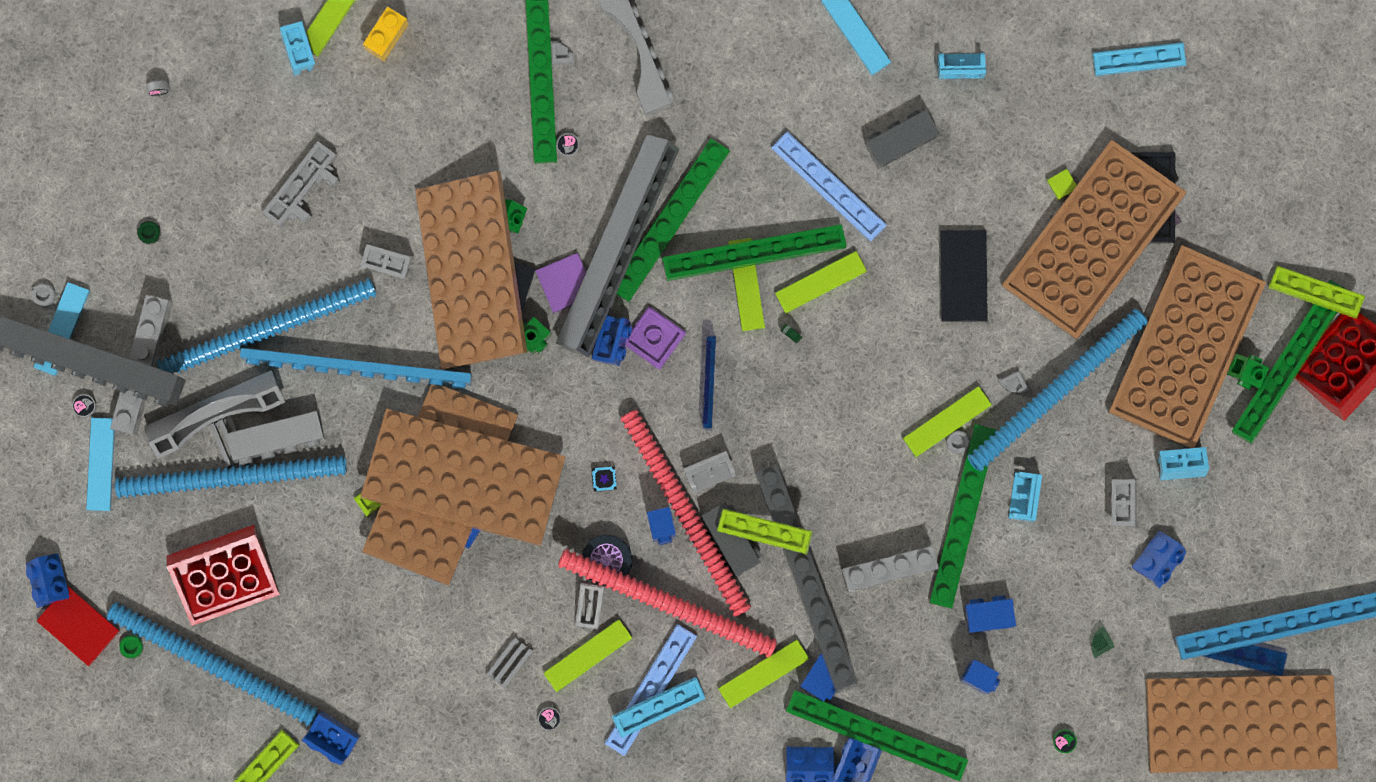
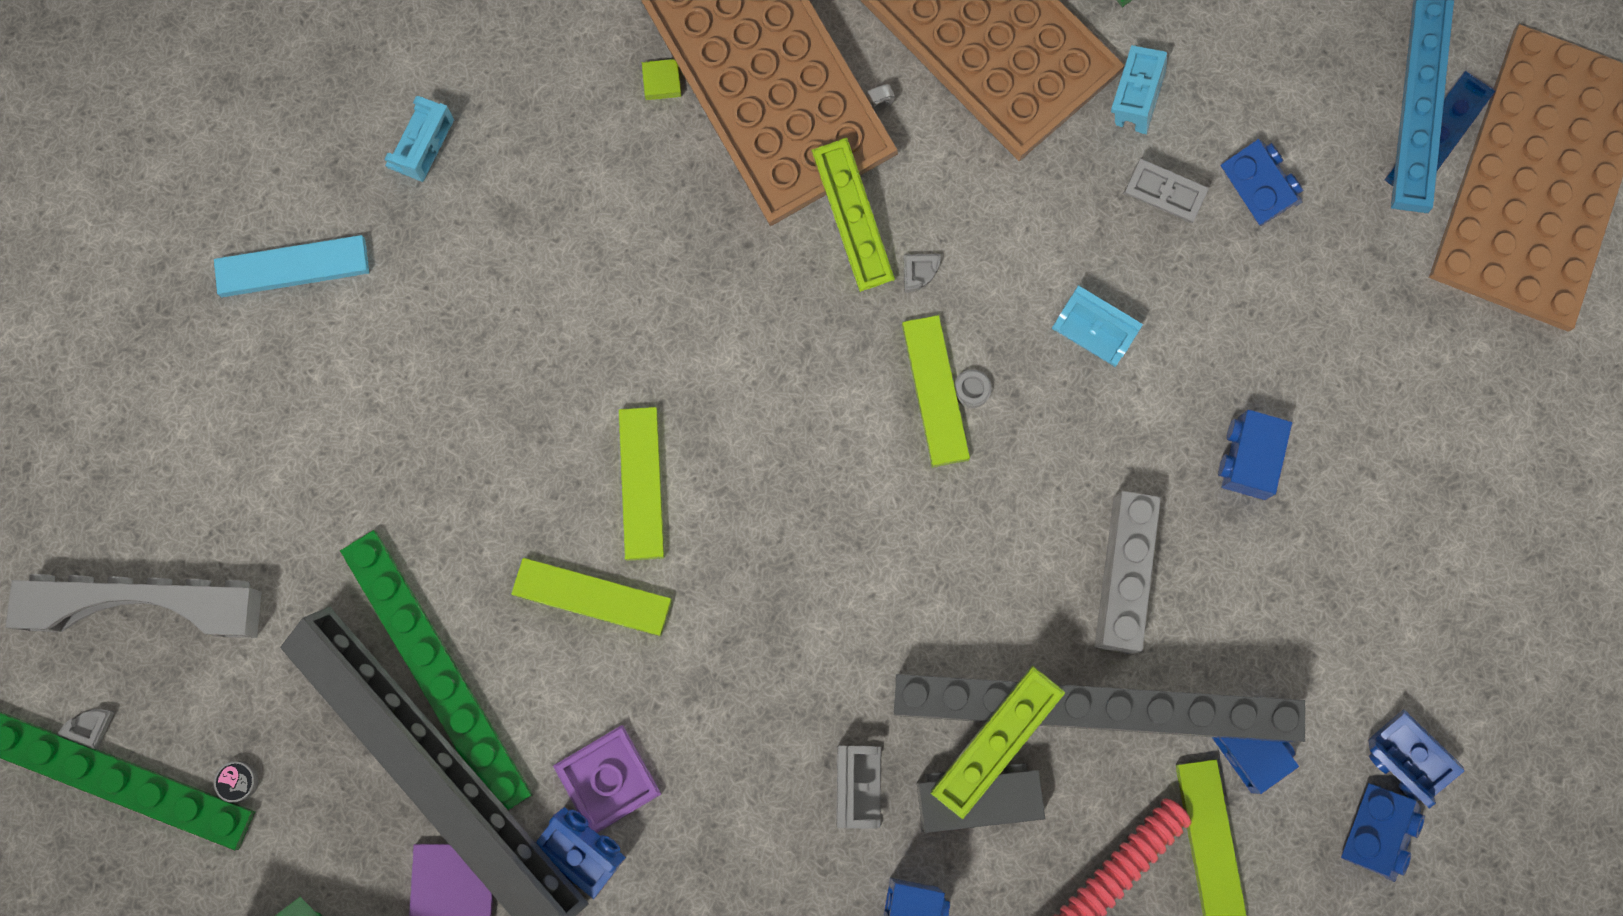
camera: 70 degrees left, 5 degrees down
coral piece [620,410,751,617] -> none
green plate [662,224,847,281] -> none
clear blue tile [703,336,716,431] -> none
light blue tile [771,132,887,242] -> none
dark green tile [780,323,803,343] -> none
green plate [786,690,968,782] -> none
dark grey brick [865,110,940,170] -> none
green plate [929,424,996,609] -> none
black tile [940,230,988,322] -> none
blue brick [960,659,1000,695] -> none
dark azure piece [968,309,1147,471] -> none
tile [1053,730,1077,753] -> none
clear green tile [1091,626,1115,658] -> none
none -> lime tile [811,138,895,292]
none -> light grey tile [865,84,896,112]

